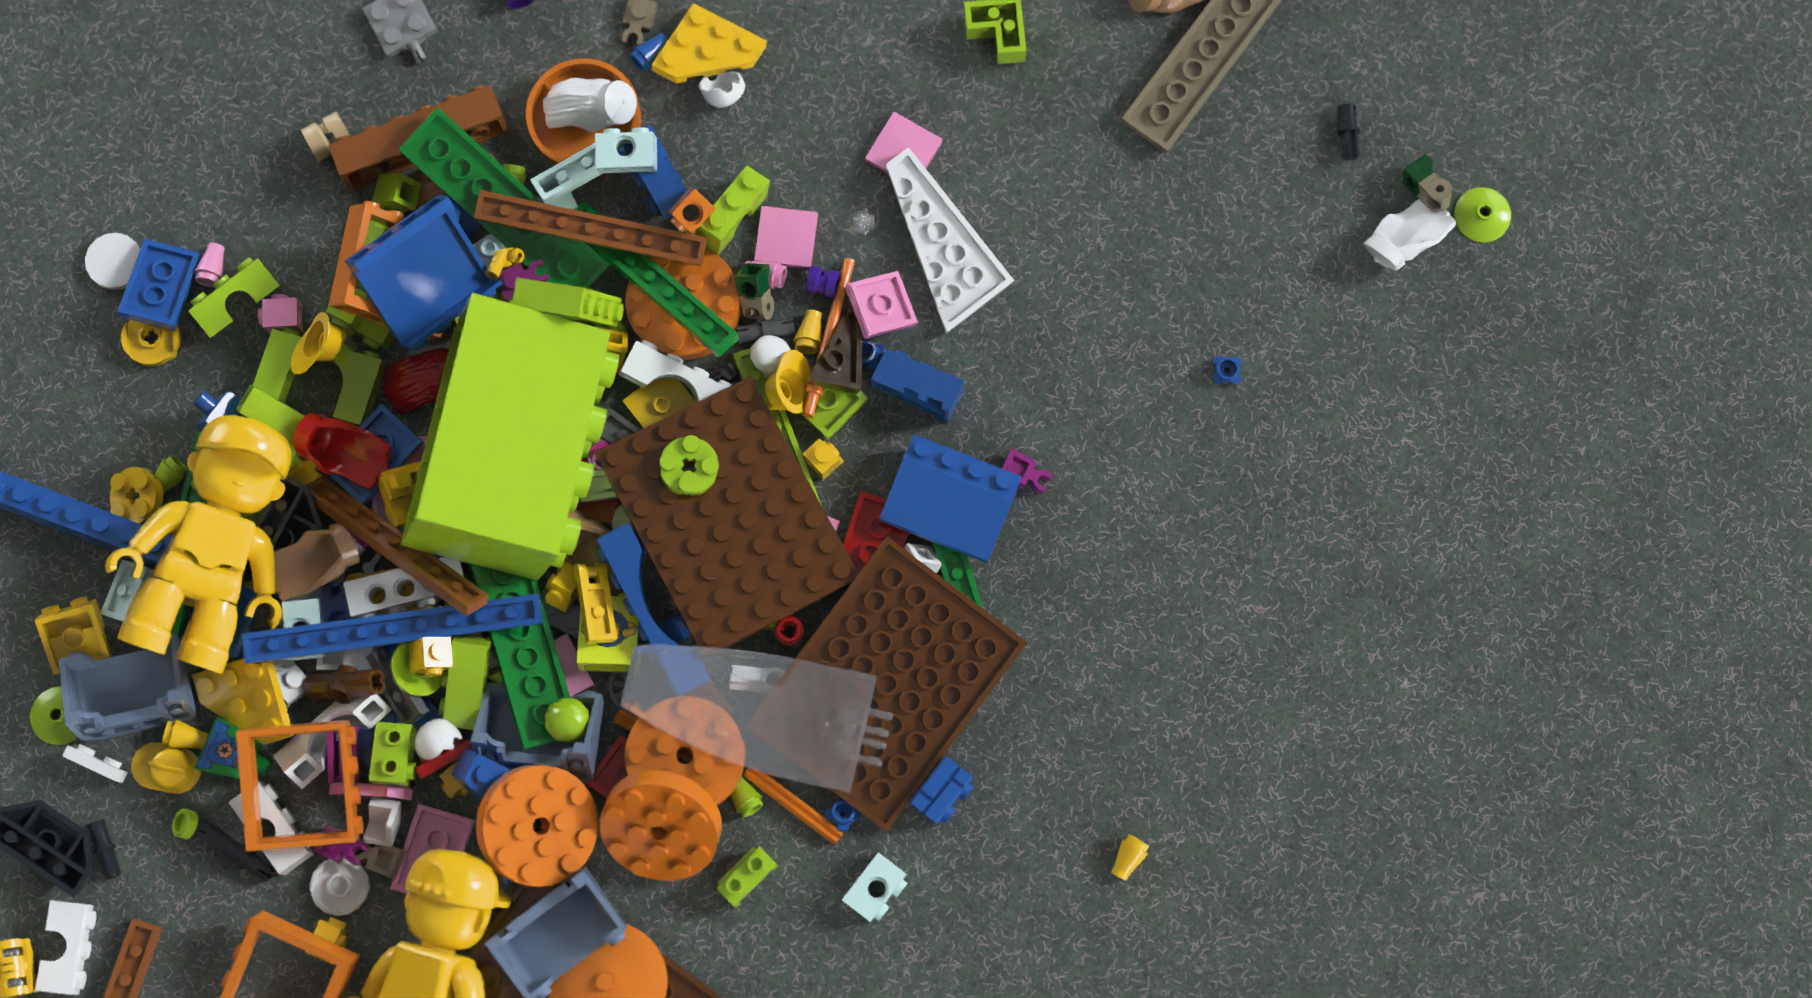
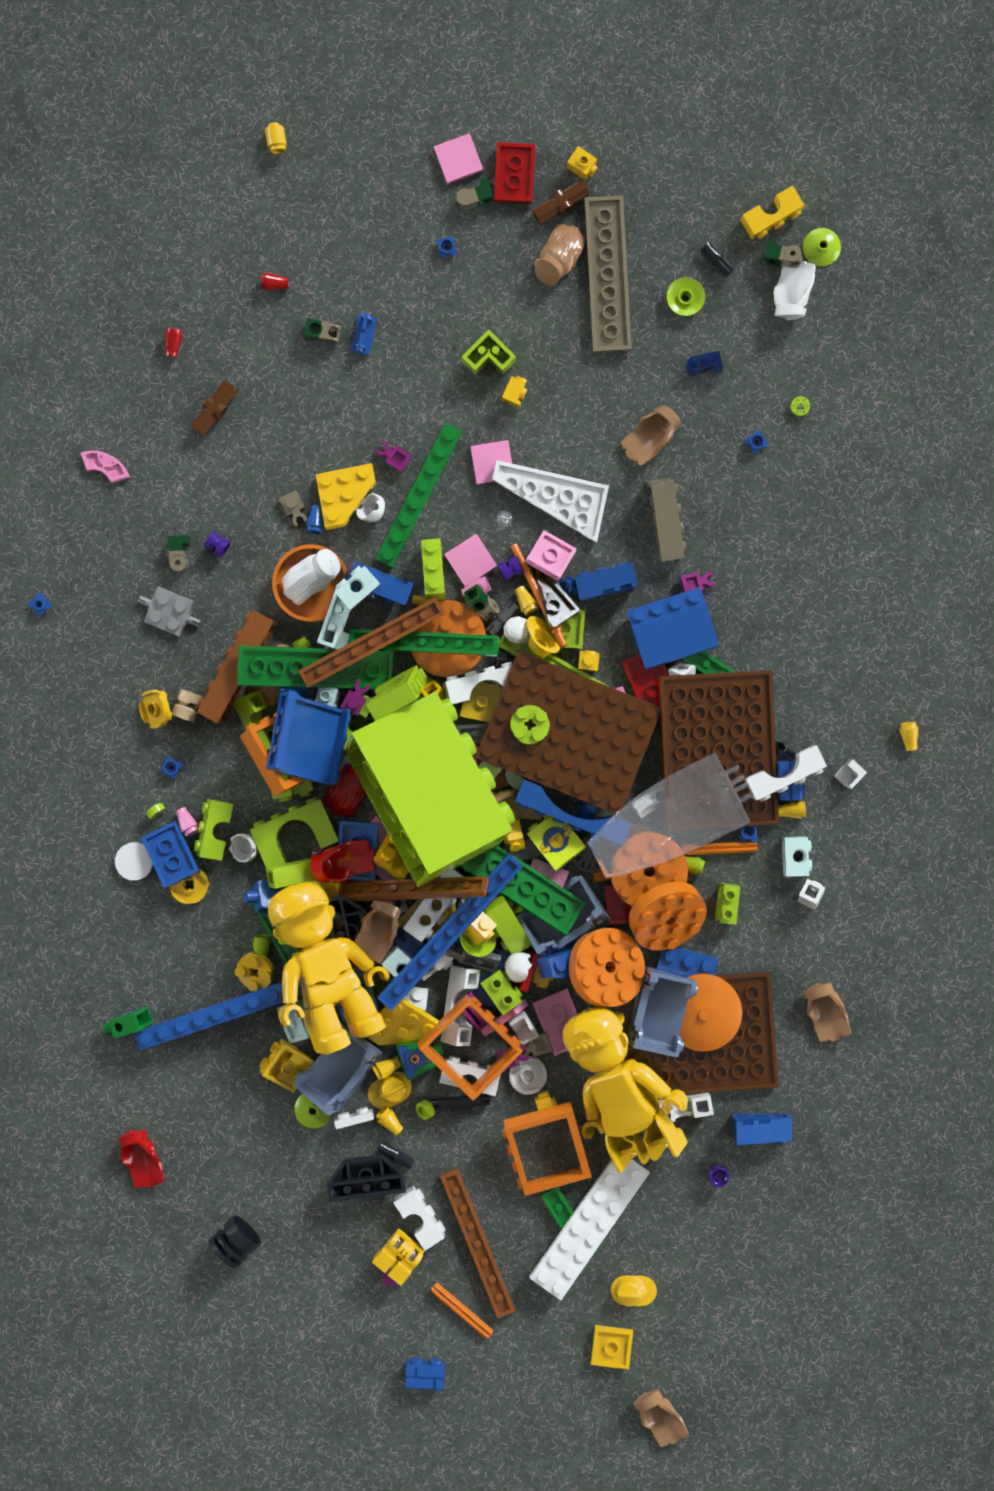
camera: 40 degrees left, 10 degrees up
bright pink brick [258,294,303,334] -> none
yellow piece [290,312,347,375] -> none
reddish brown piece [303,664,386,704] -> none
yellow arm [485,247,524,280] -> none
lime hair [545,698,590,744] -> none
yellow plate [573,563,617,644] -> none
orange brick [668,186,716,234] -> none
red cone [774,616,804,645] -> none
none -> yellow plate [139,689,172,729]
none -> lime tile [146,803,166,820]
none -> blue plate [160,756,183,779]
none -> white hair [229,833,258,863]
none -> green plate [376,423,463,568]
none -> magenta plate [376,441,412,473]
none -> yellow cone [376,1106,403,1135]
none -> yellow brick [502,376,527,408]
none -> medium nougat hair [620,405,681,466]
none -> dark tan wedge [646,478,687,562]
none -> blue wing [656,947,719,977]
none -> lime dish [667,277,705,316]
none -> clear blue leg [685,351,723,376]
none -> yellow arch [740,185,804,240]
none -> white arch [744,745,827,802]
none -> black hand [775,741,796,758]
none -> yellow cone [778,800,806,819]
none -> lime tile [790,396,810,417]
none -> white brick [798,879,825,910]
none -> white panel [834,759,867,789]

